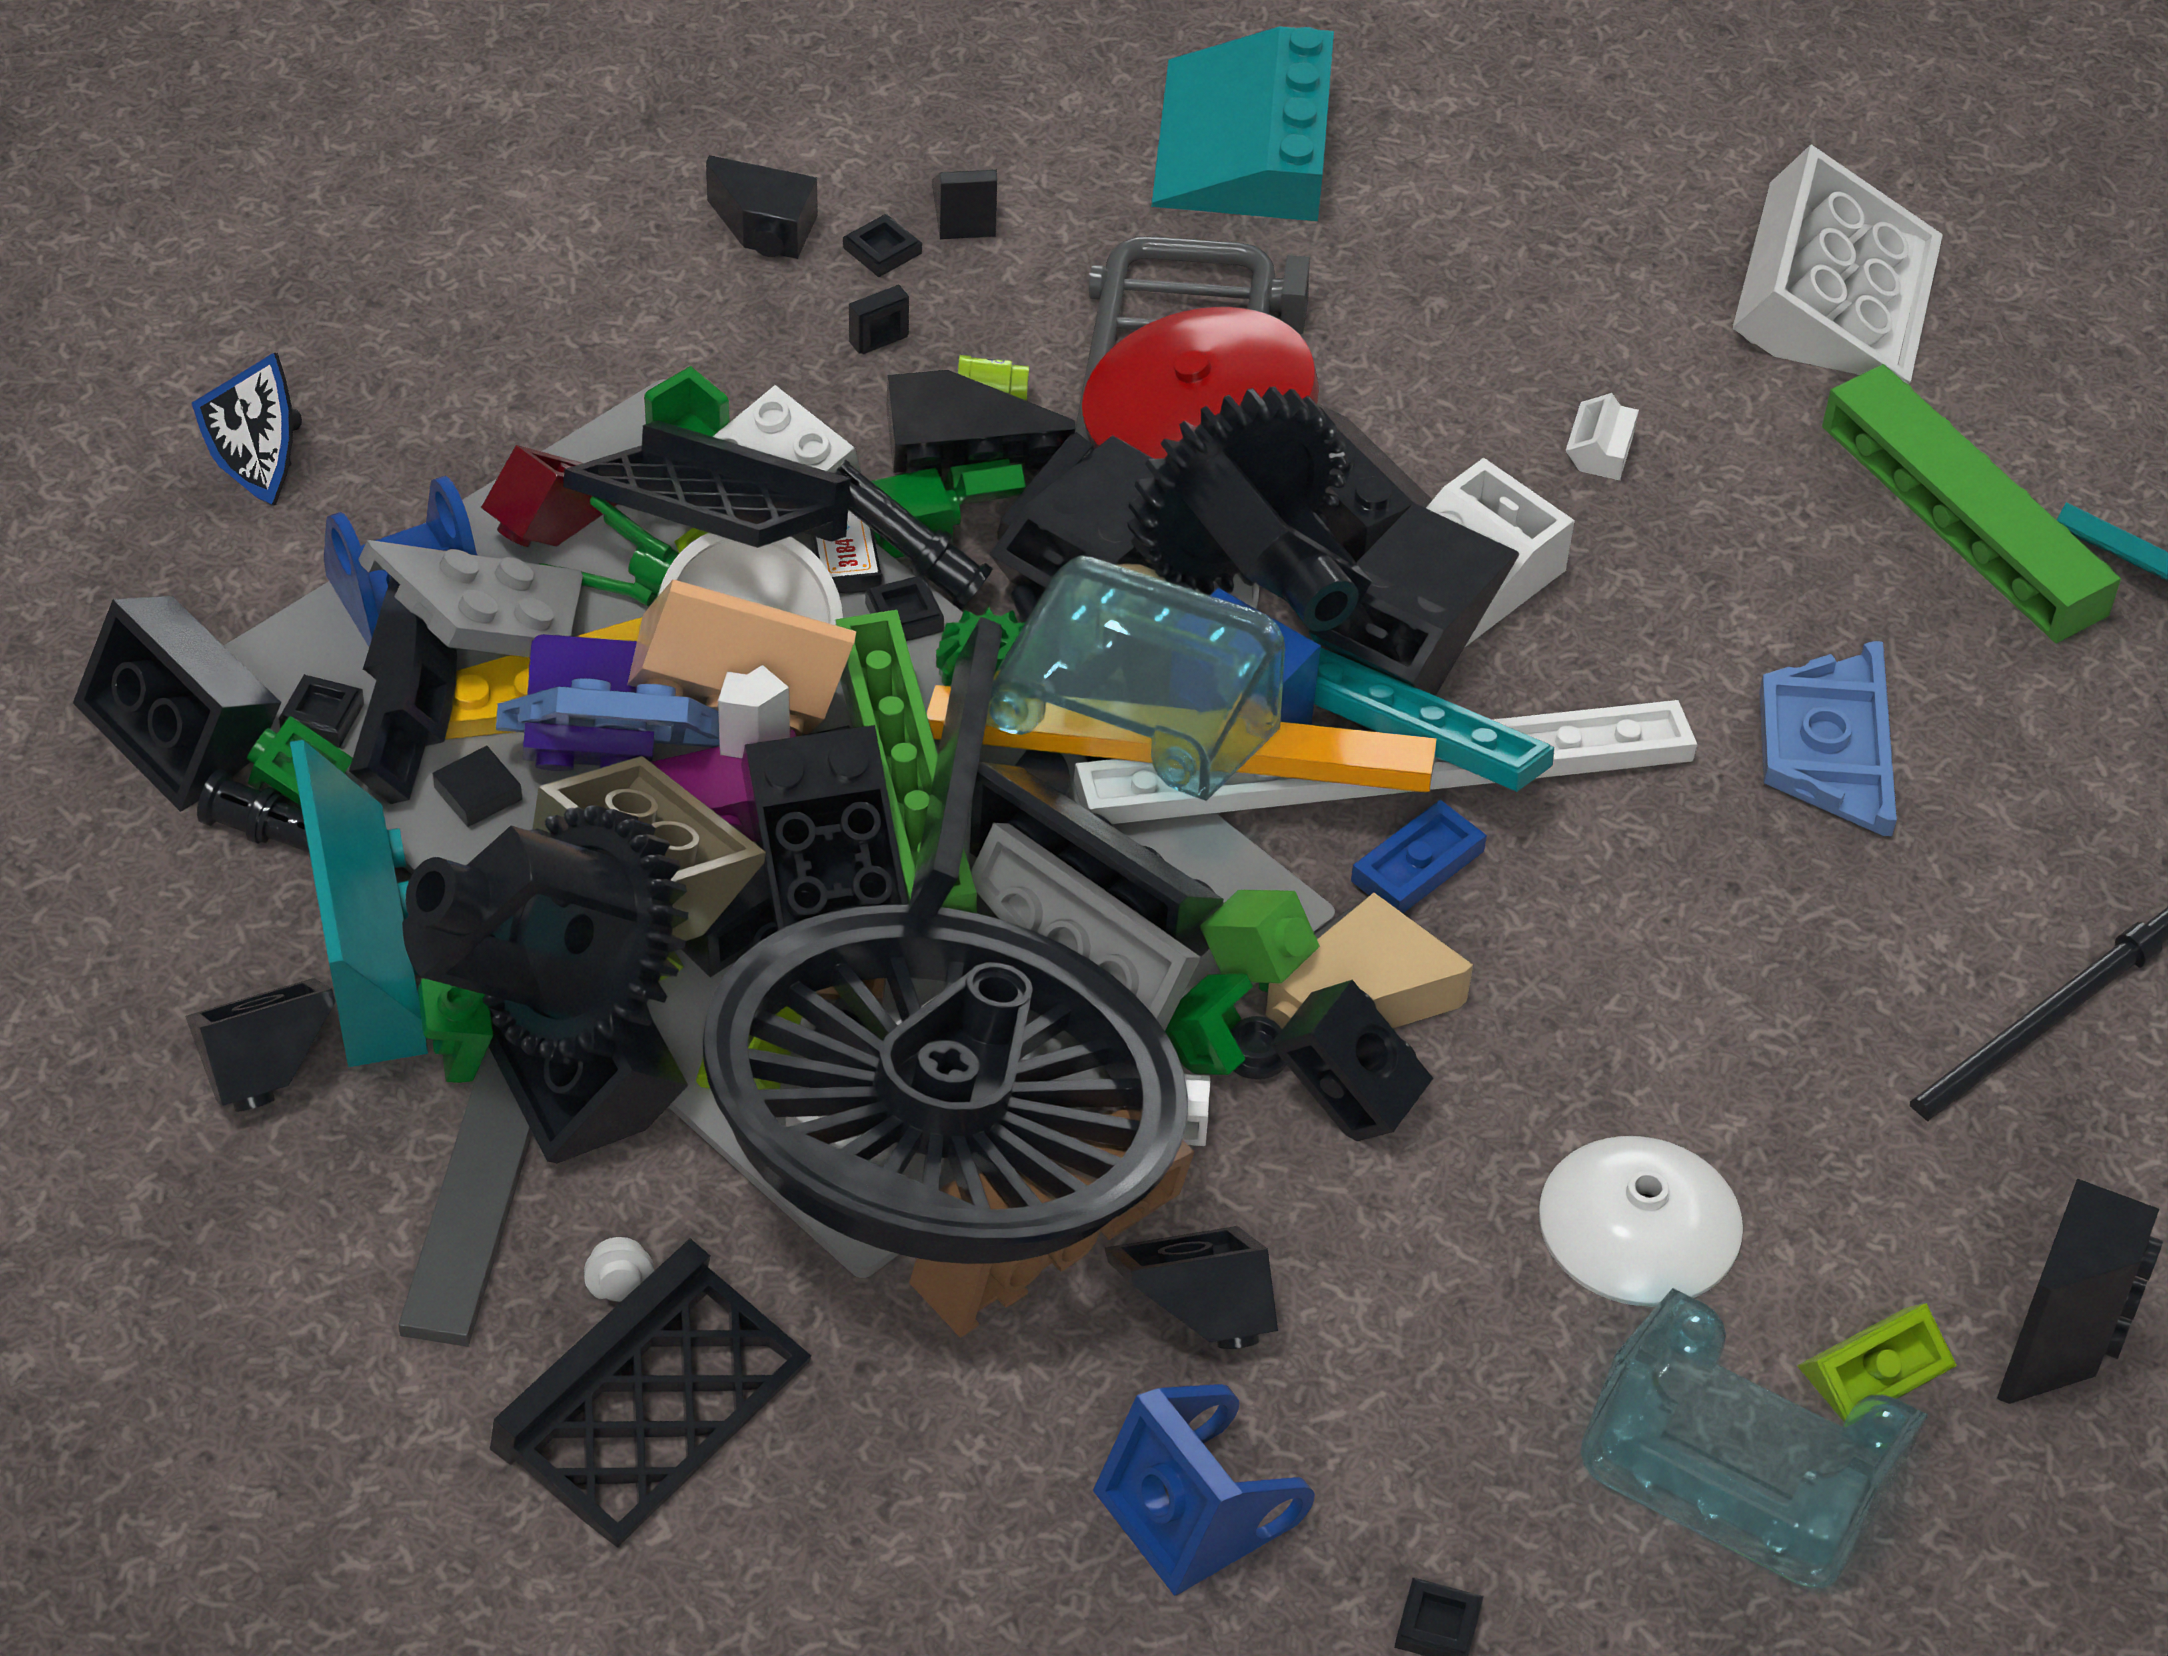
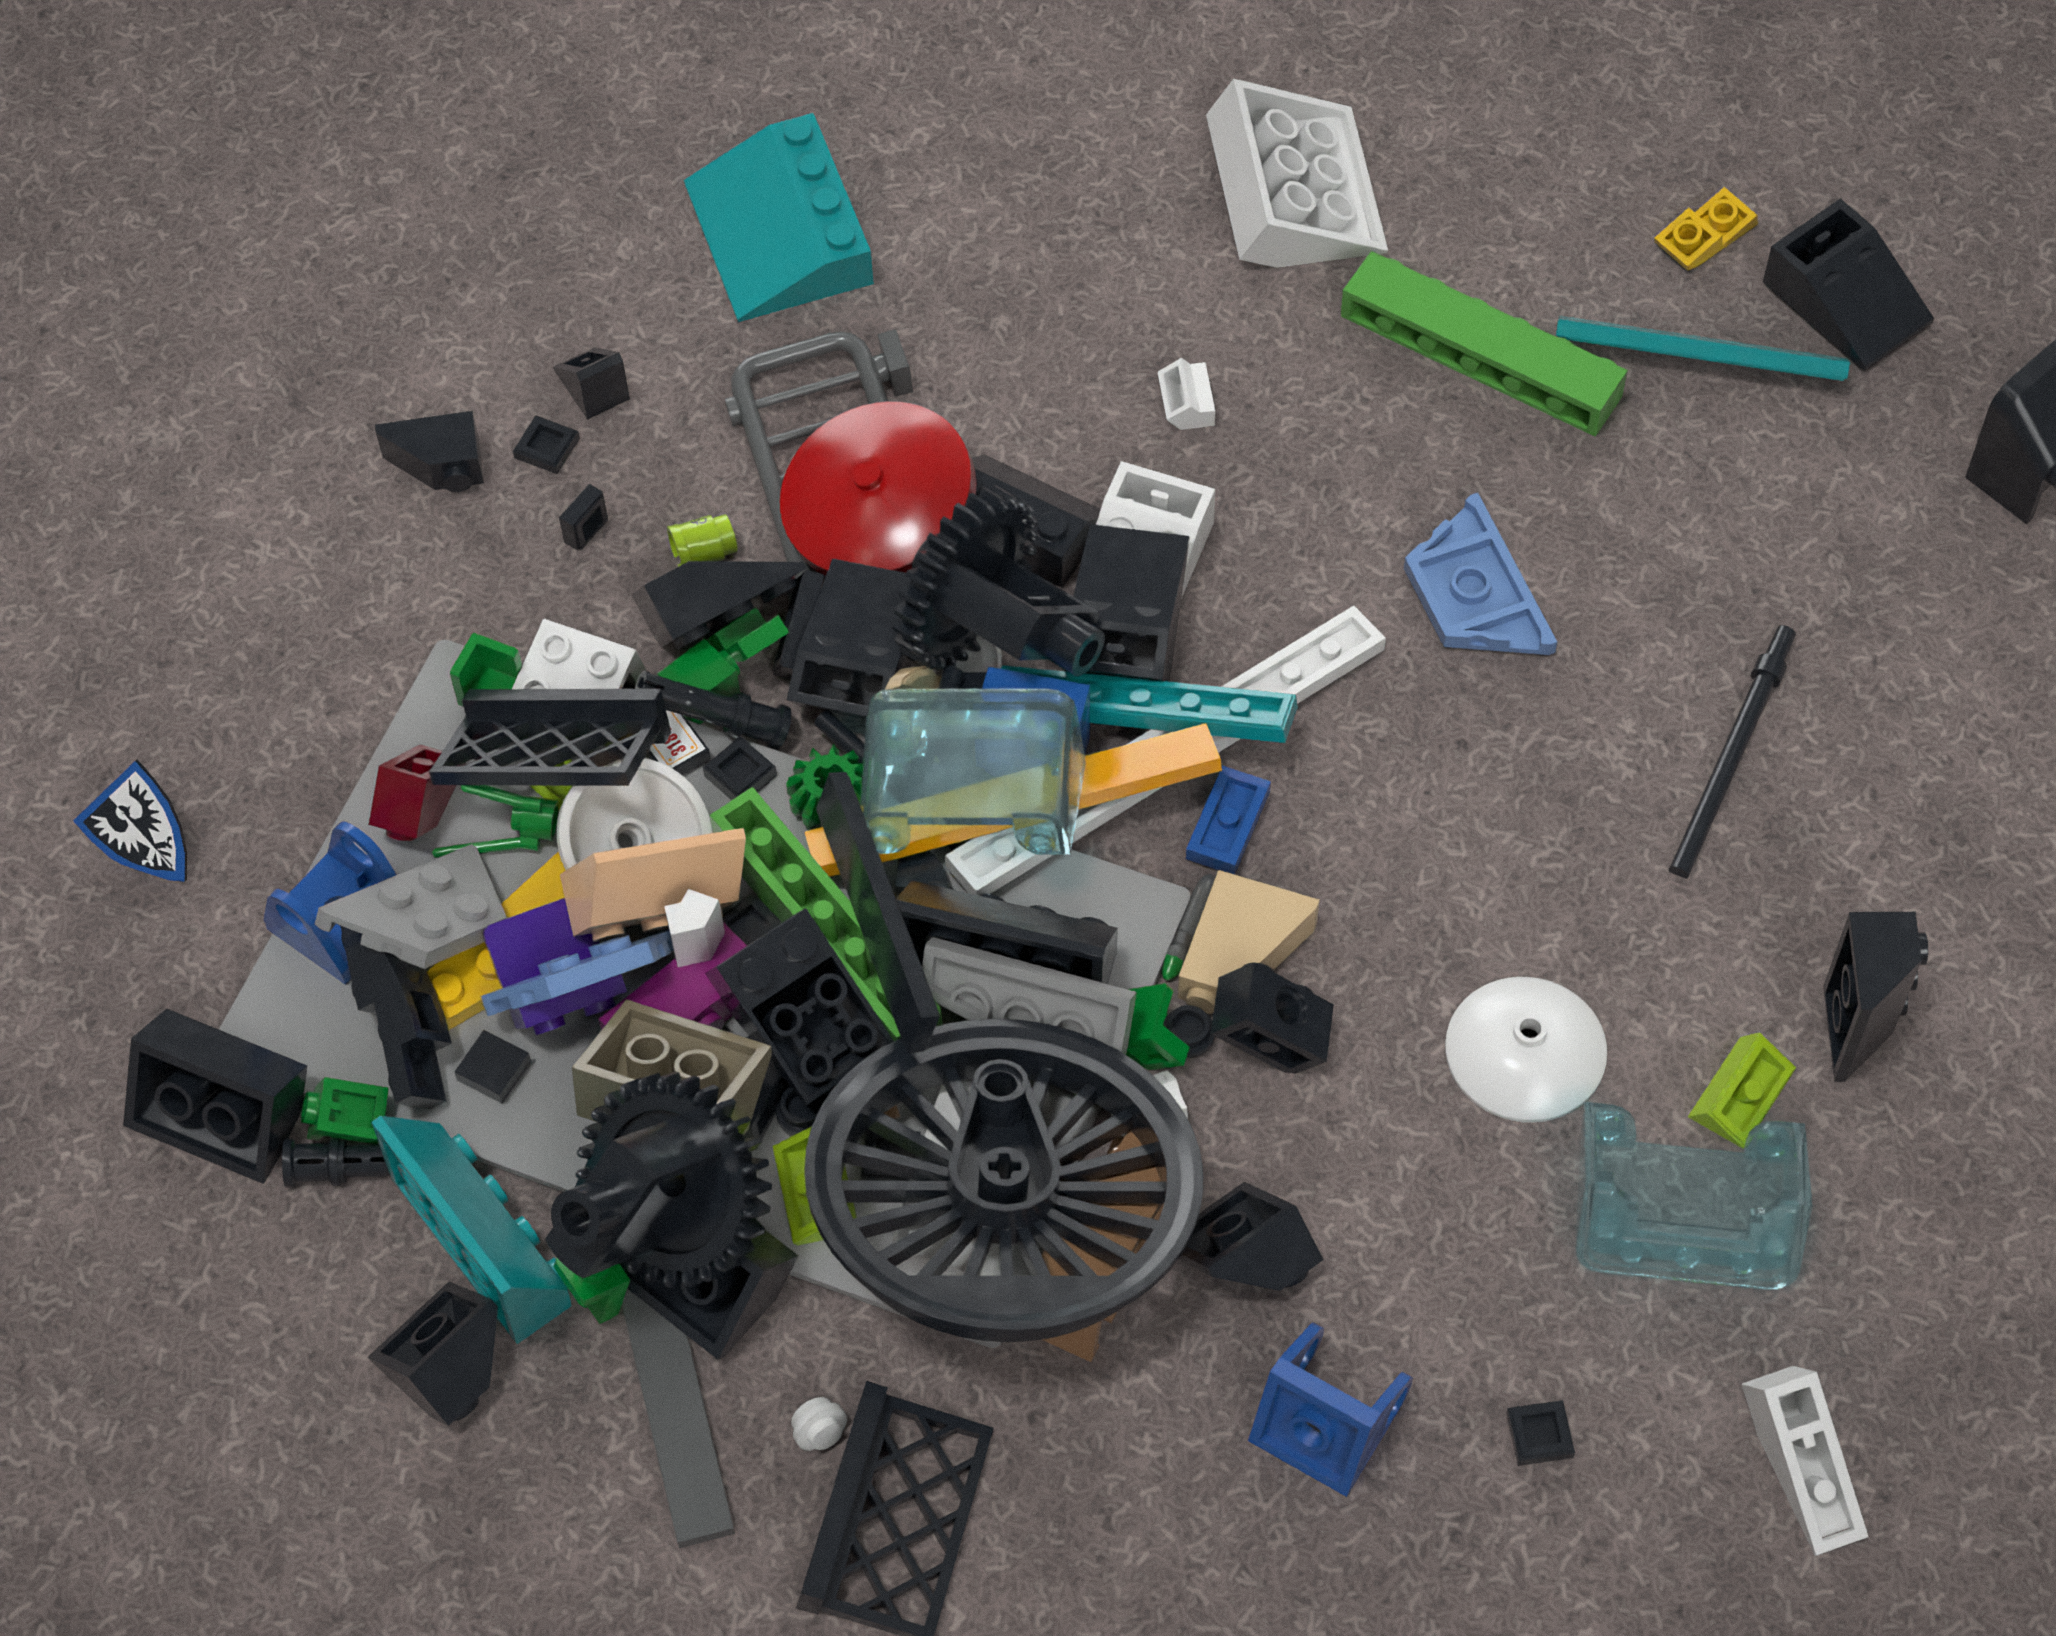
camera: 20 degrees left, 10 degrees up
black tile [279,674,364,748] -> none
bright green brick [1200,890,1320,983] -> none

